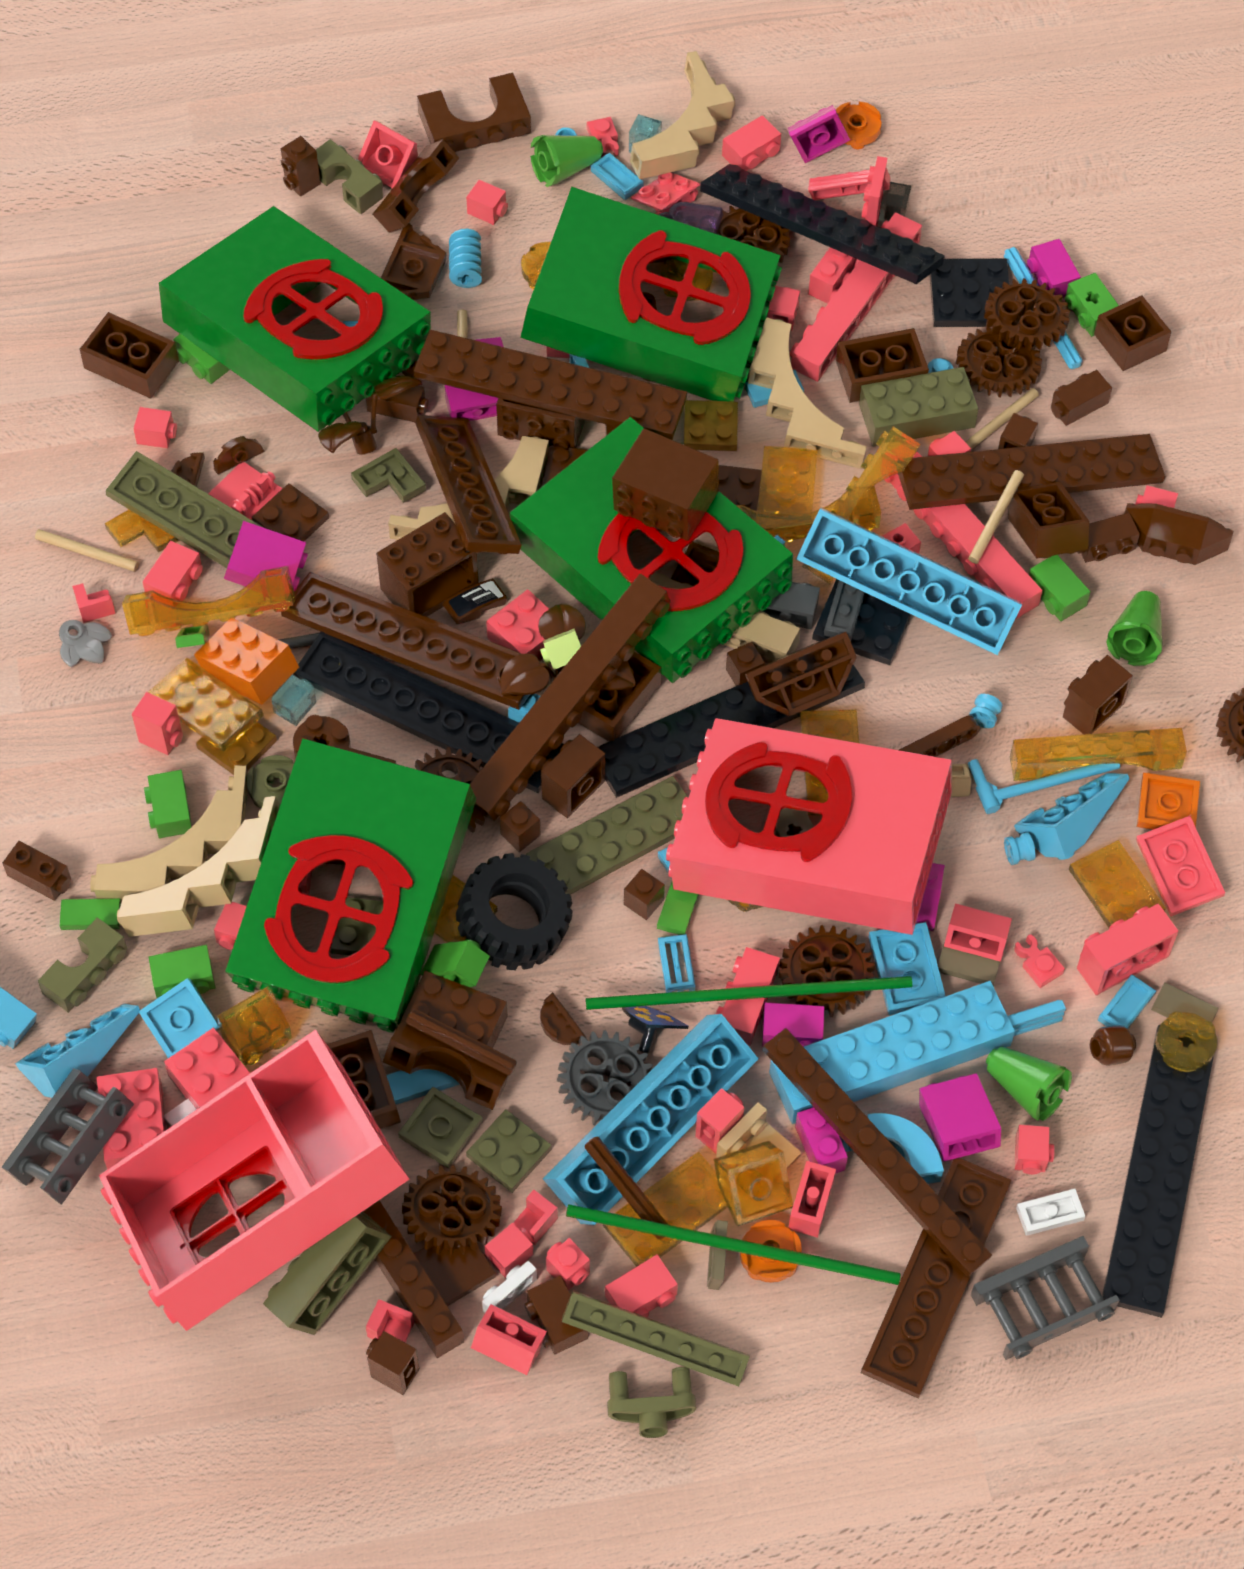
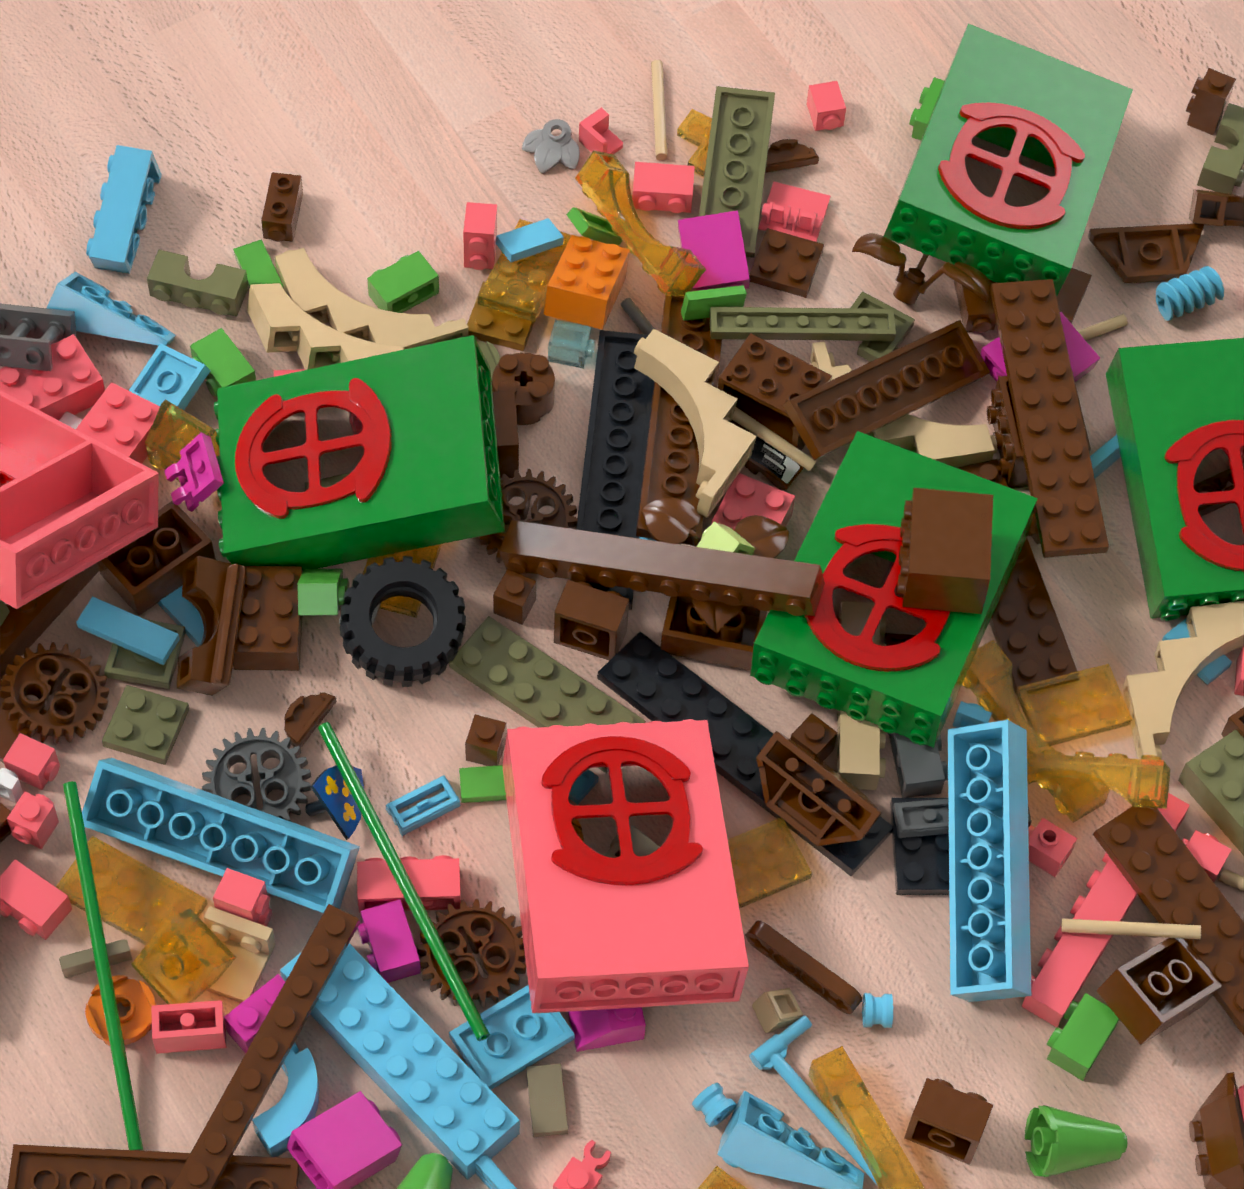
camera: 65 degrees right, 0 degrees up
reddish brown brick [79,312,179,399] -> none
reddish brown plate [213,436,265,475] -> none
coral panel [513,1190,558,1245] -> none
reddish brown axle [585,1137,669,1239] -> none
pearl gold plate [684,400,738,451] -> none
coral brick [944,903,1012,962] -> none
reddish brown brick [1077,513,1140,563] -> none
none -> medium azure tile [76,596,180,665]
none -> dark pink plate [164,432,224,512]
none -> medium azure tile [495,218,564,263]
none -> tan arch [634,329,757,517]
none -> bright green tile [681,285,747,321]
none -> olive plate [709,307,896,341]
none -> tan bar [732,407,816,471]

